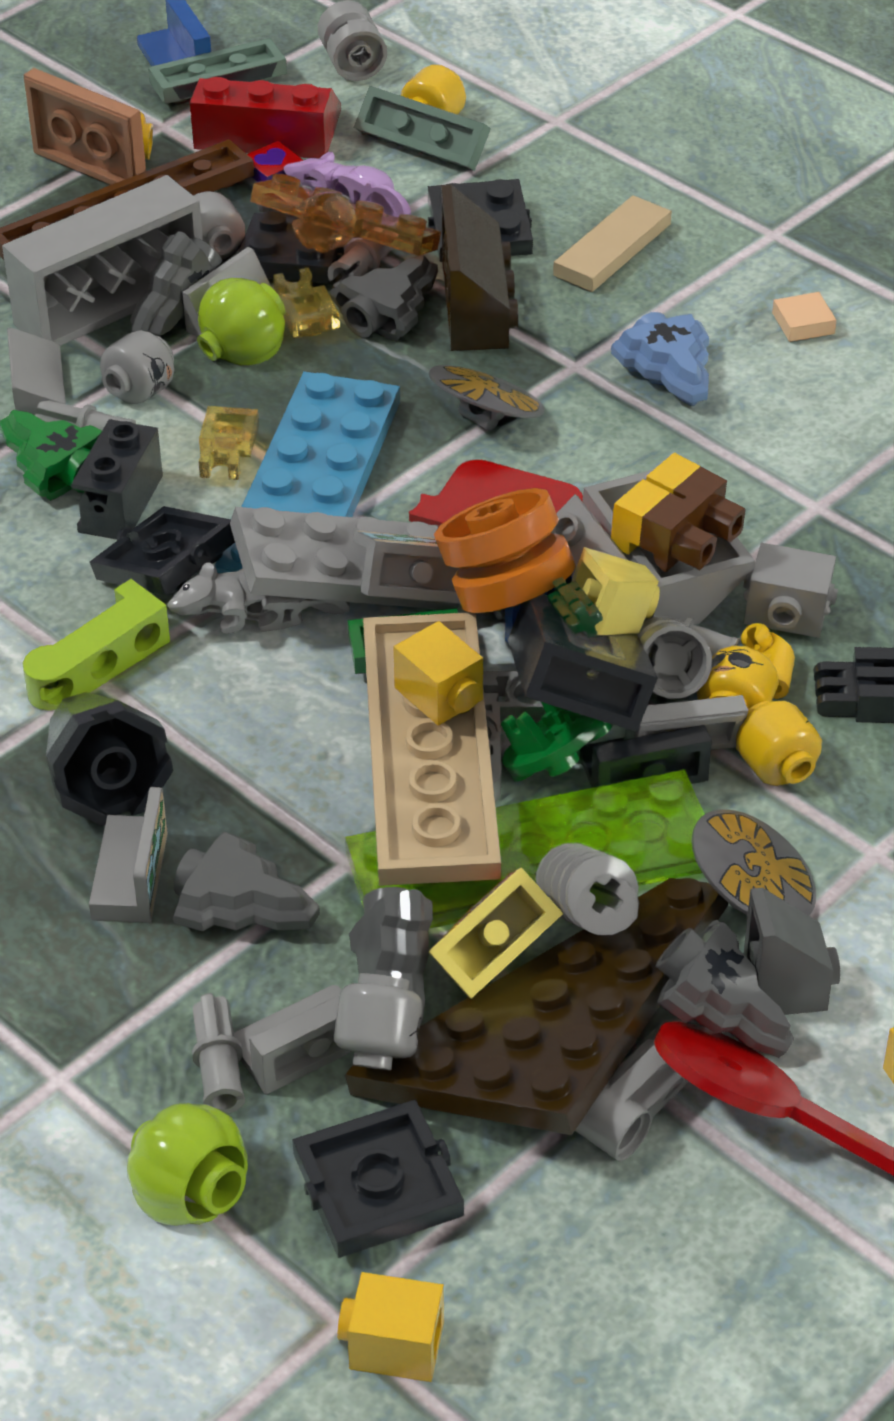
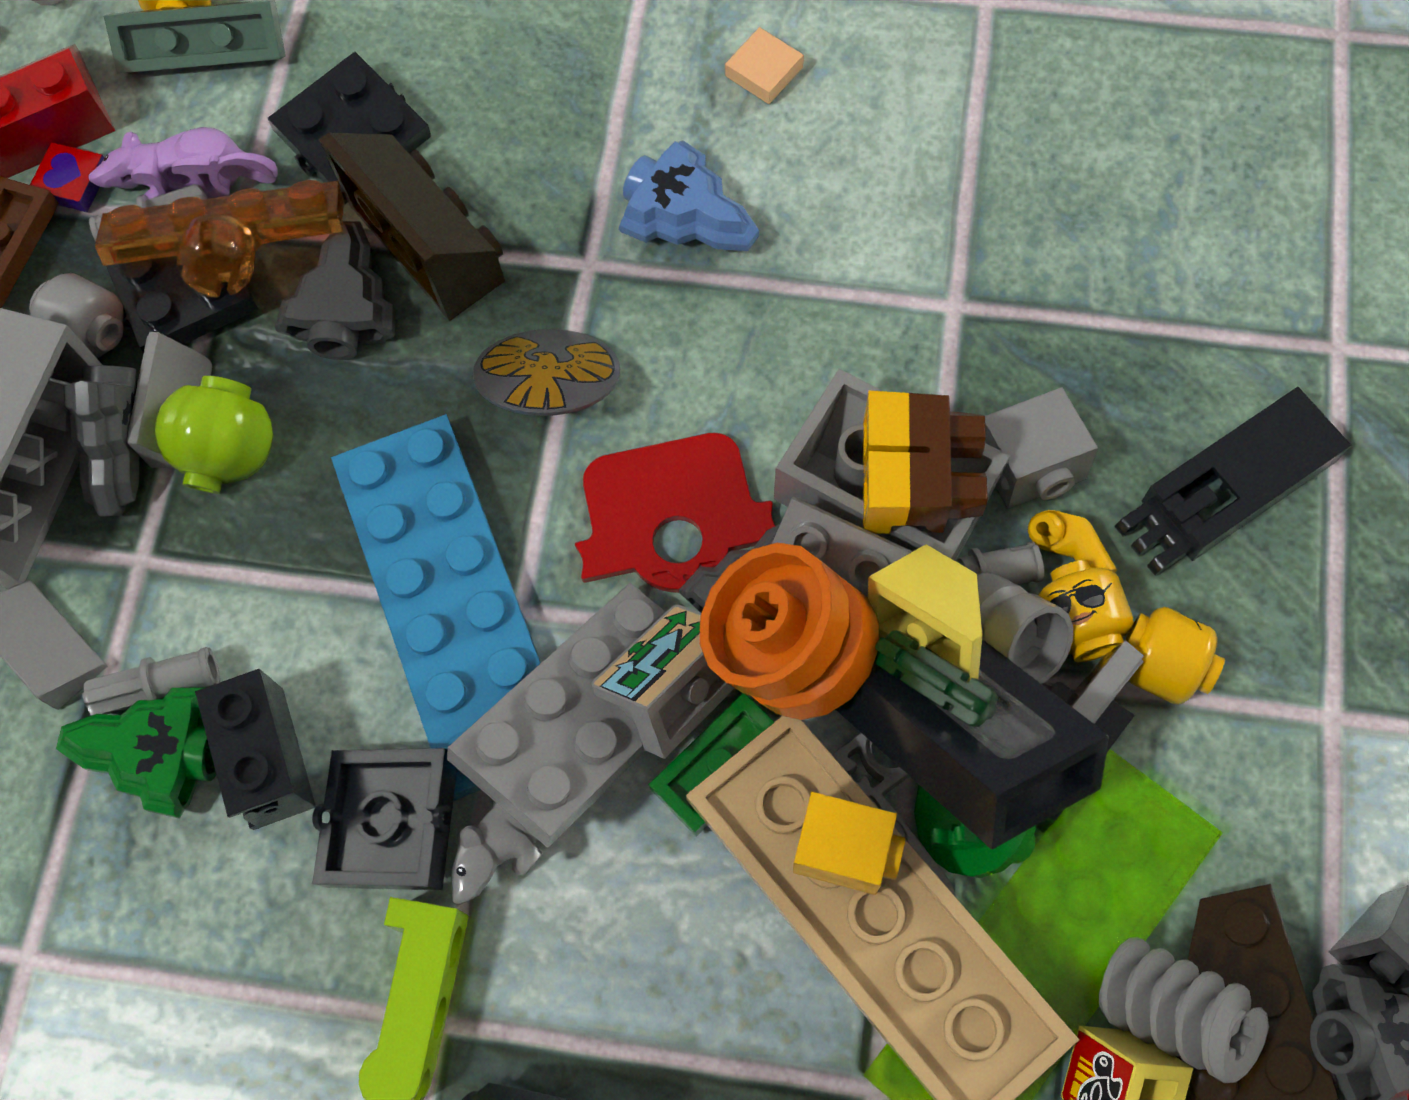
camera: 30 degrees left, 25 degrees up
light grey head [100,330,174,404] -> none
clear yellow plate [198,406,259,480] -> none
clear yellow plate [273,268,340,339] -> none
light grey axle [328,227,393,287] -> none
tan tile [553,195,672,292] -> none
shield [692,809,816,916] -> none

